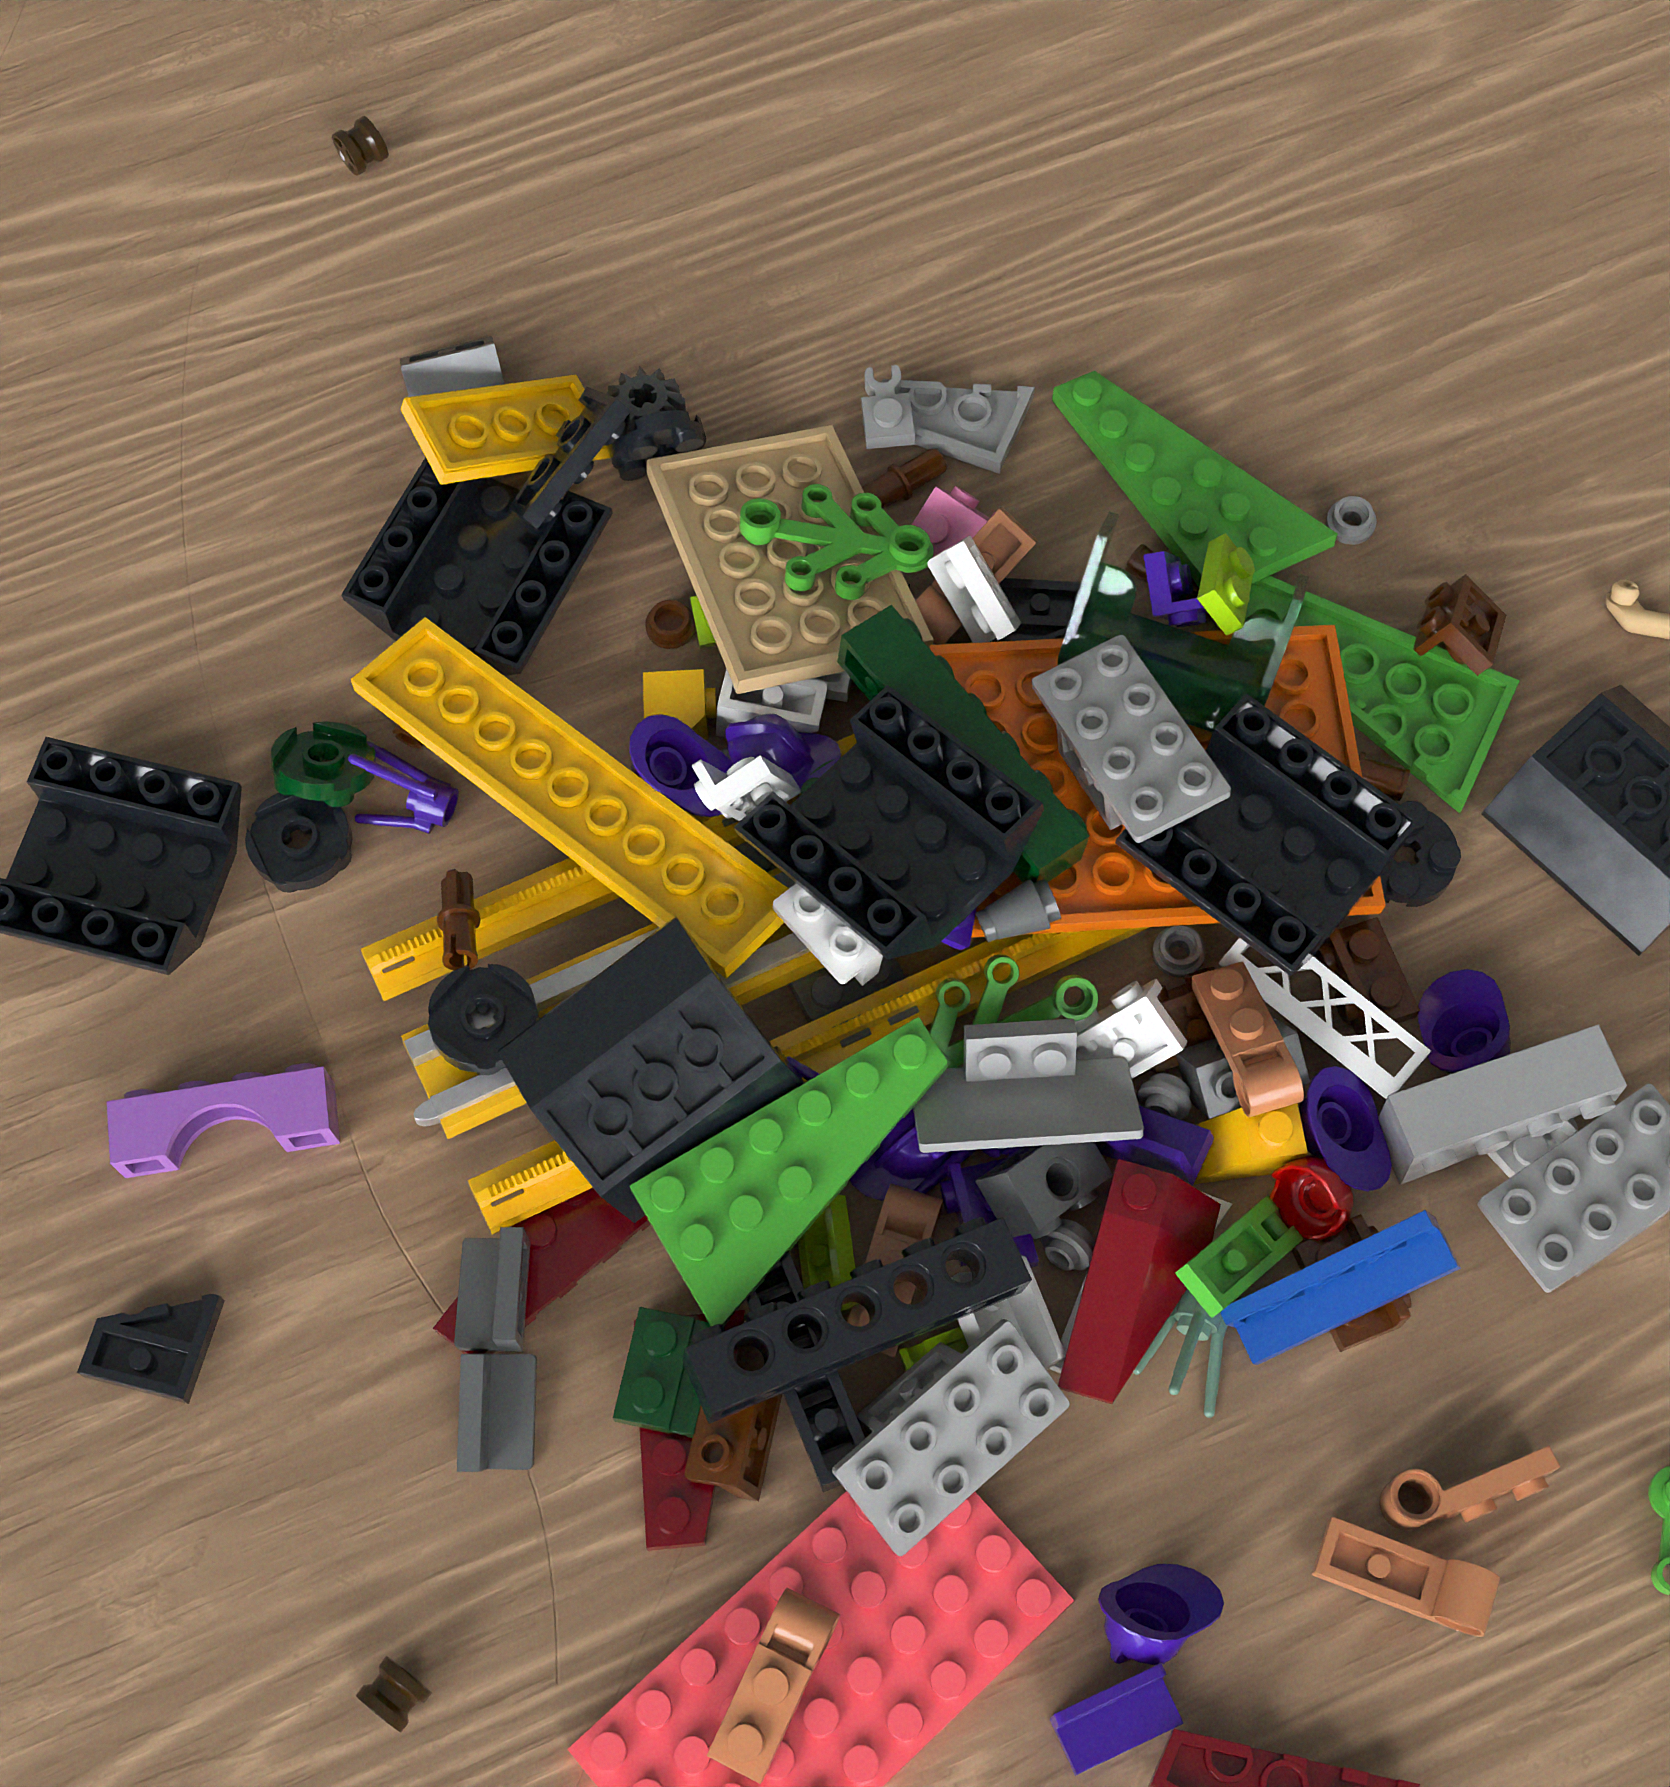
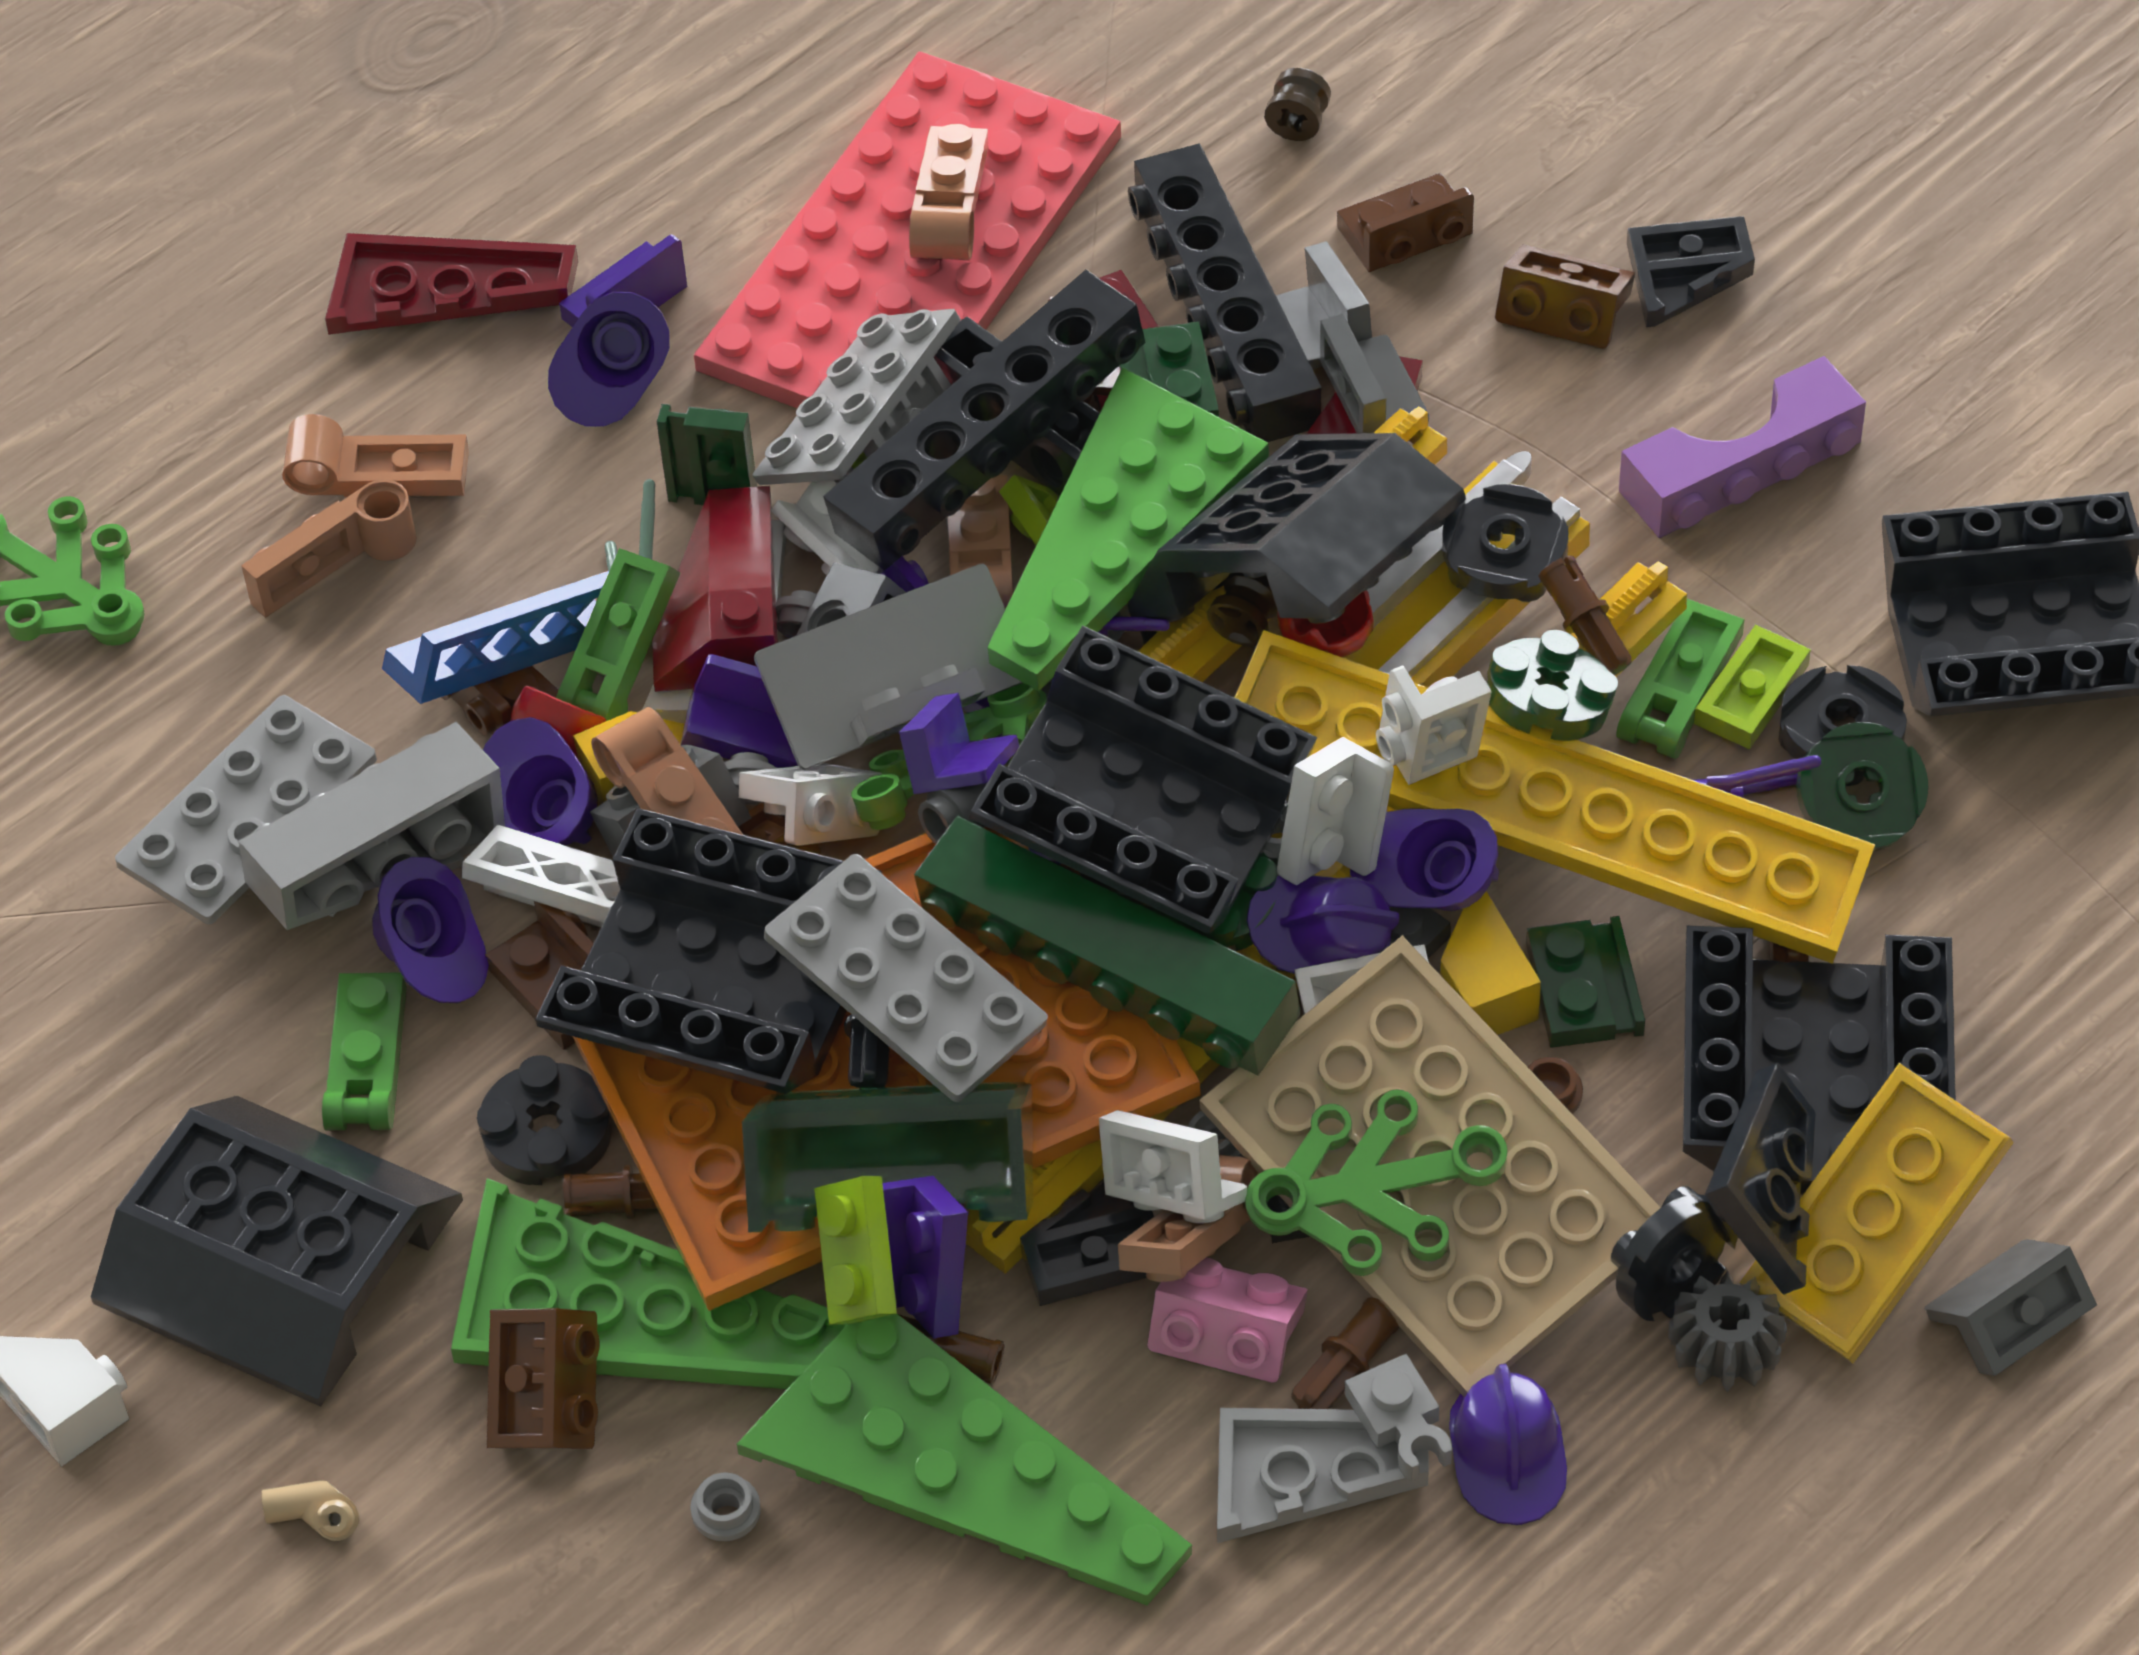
camera: 160 degrees right, 15 degrees down
none -> bright green plate [322,972,407,1131]
none -> dark green plate [656,404,757,506]
none -> dark purple panel [899,693,1019,794]
none -> black brick [1128,143,1321,442]
none -> reddish brown bracket [1337,173,1474,272]
none -> white bracket [1376,666,1492,785]
none -> dark purple piece [1449,1364,1567,1525]
none -> plate [1487,630,1618,741]
none -> reddish brown bracket [1495,244,1635,349]
none -> dark green plate [1526,916,1645,1048]
none -> bright green plate [1616,599,1745,759]
none -> lime plate [1694,624,1811,749]

